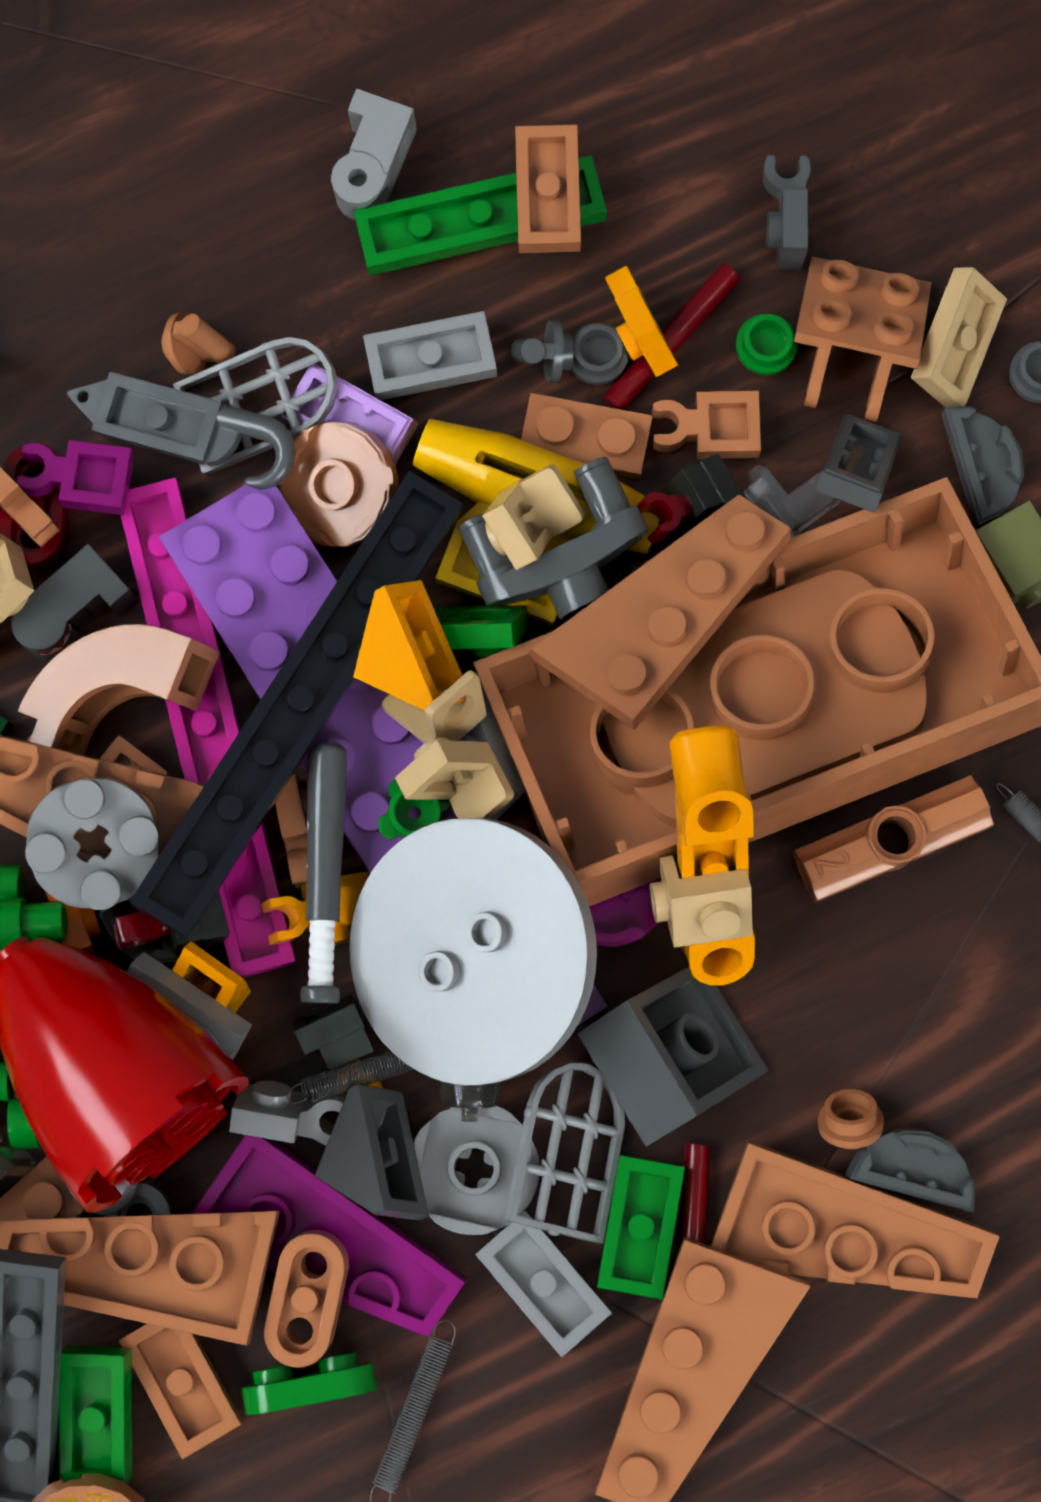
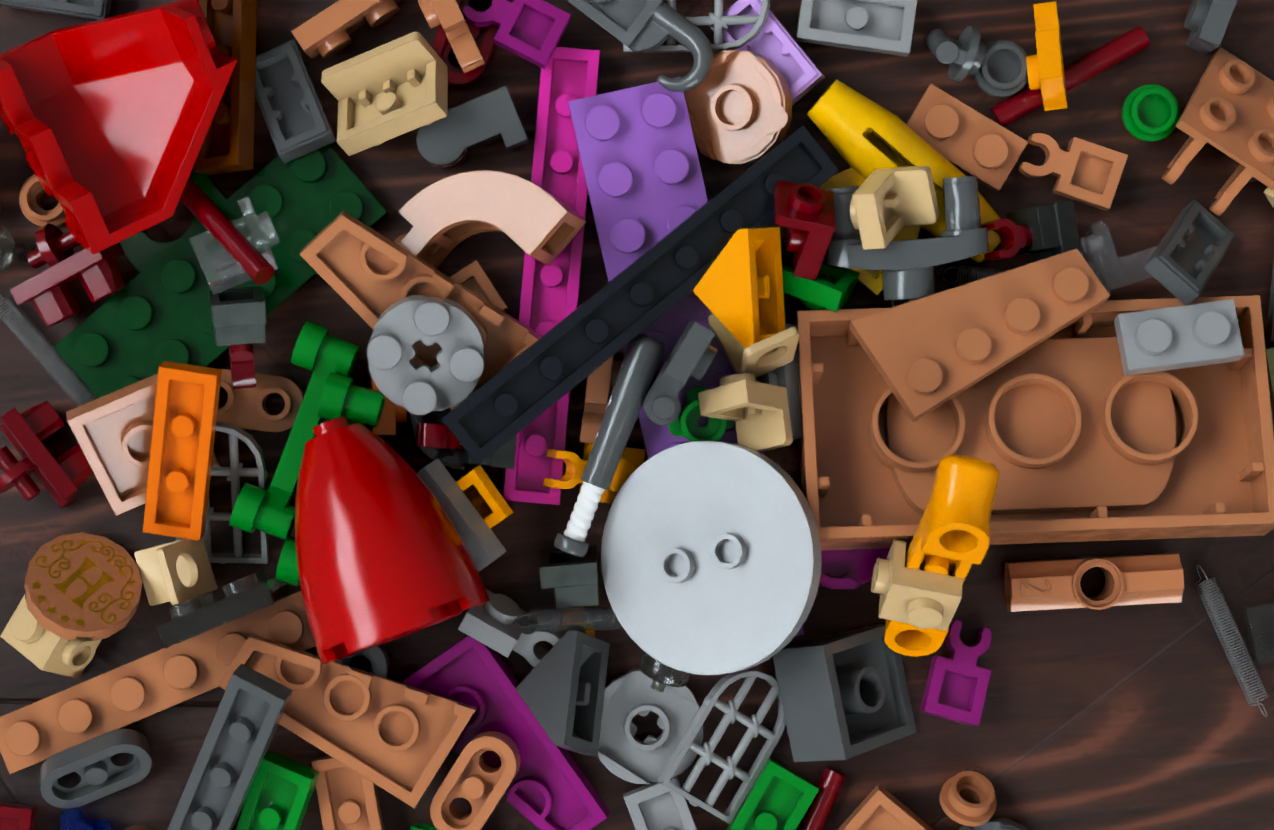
camera: 15 degrees right, 10 degrees up
none -> dark grey plate [643,321,718,425]
none -> dark red bracket [774,181,835,280]
none -> magenta plate [920,620,992,727]
none -> light grey plate [1114,299,1245,376]

